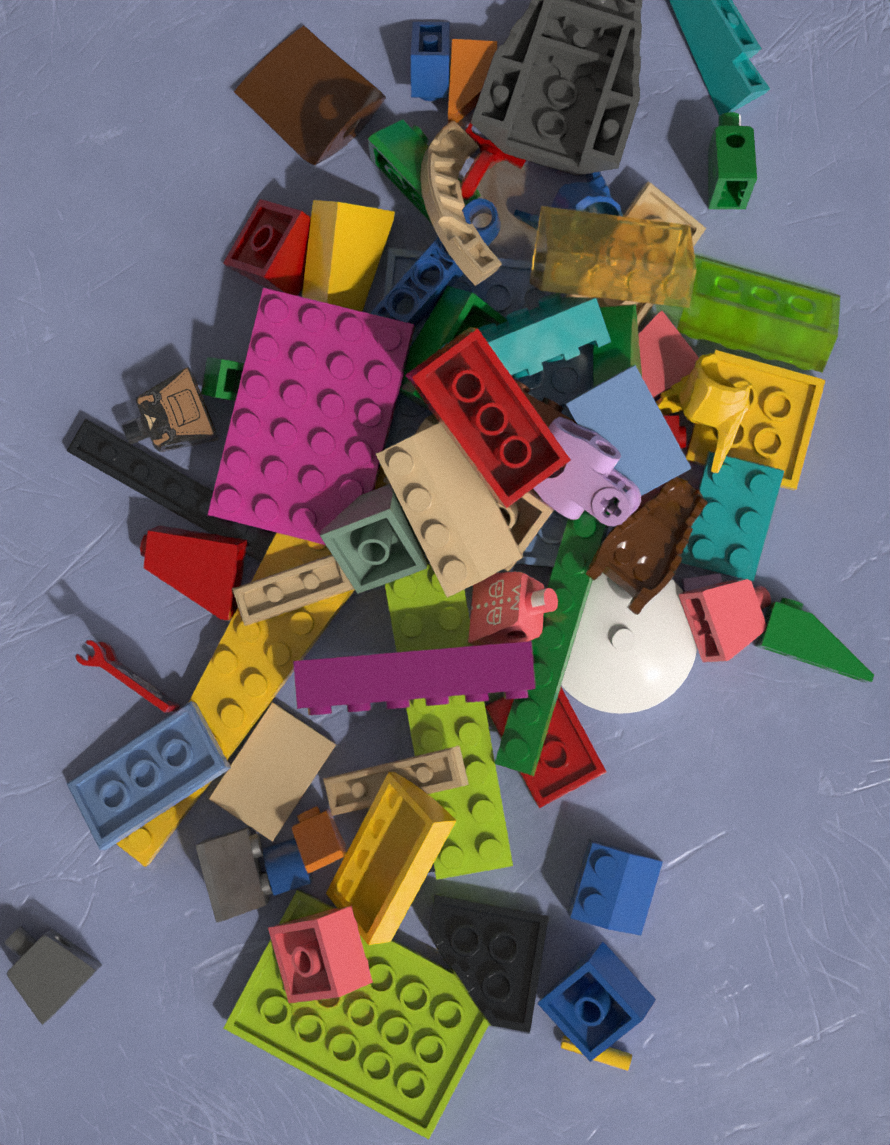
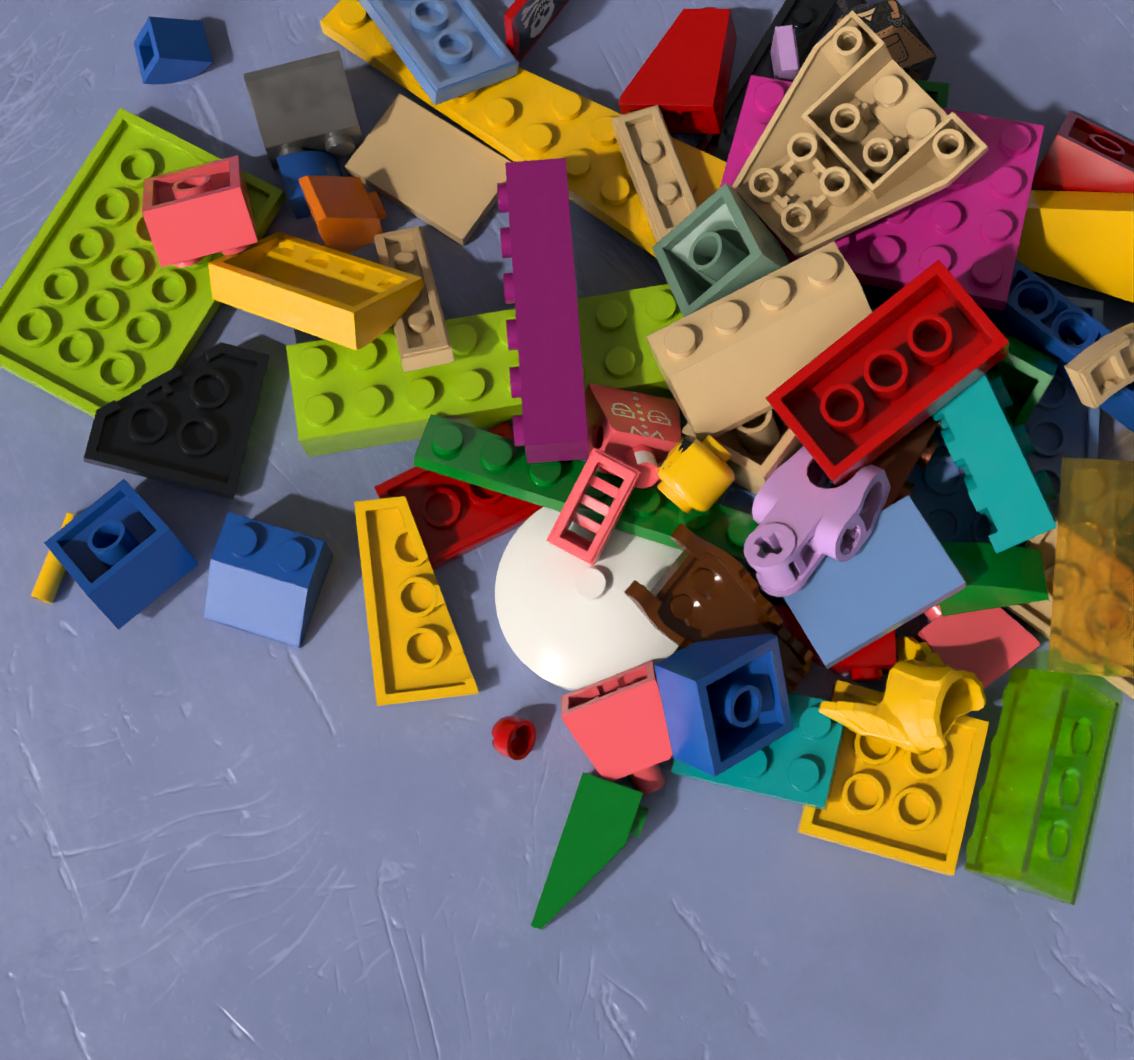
camera: 95 degrees right, 10 degrees down
none -> blue brick [134,16,213,85]
none -> yellow wing [354,496,479,706]
none -> red hinge [491,716,536,760]
none -> coral slope [546,447,642,565]
none -> blue slope [654,633,794,777]
none -> yellow head [657,435,735,514]
none -> tan wedge [732,10,989,258]
none -> lavender tile [771,25,800,82]

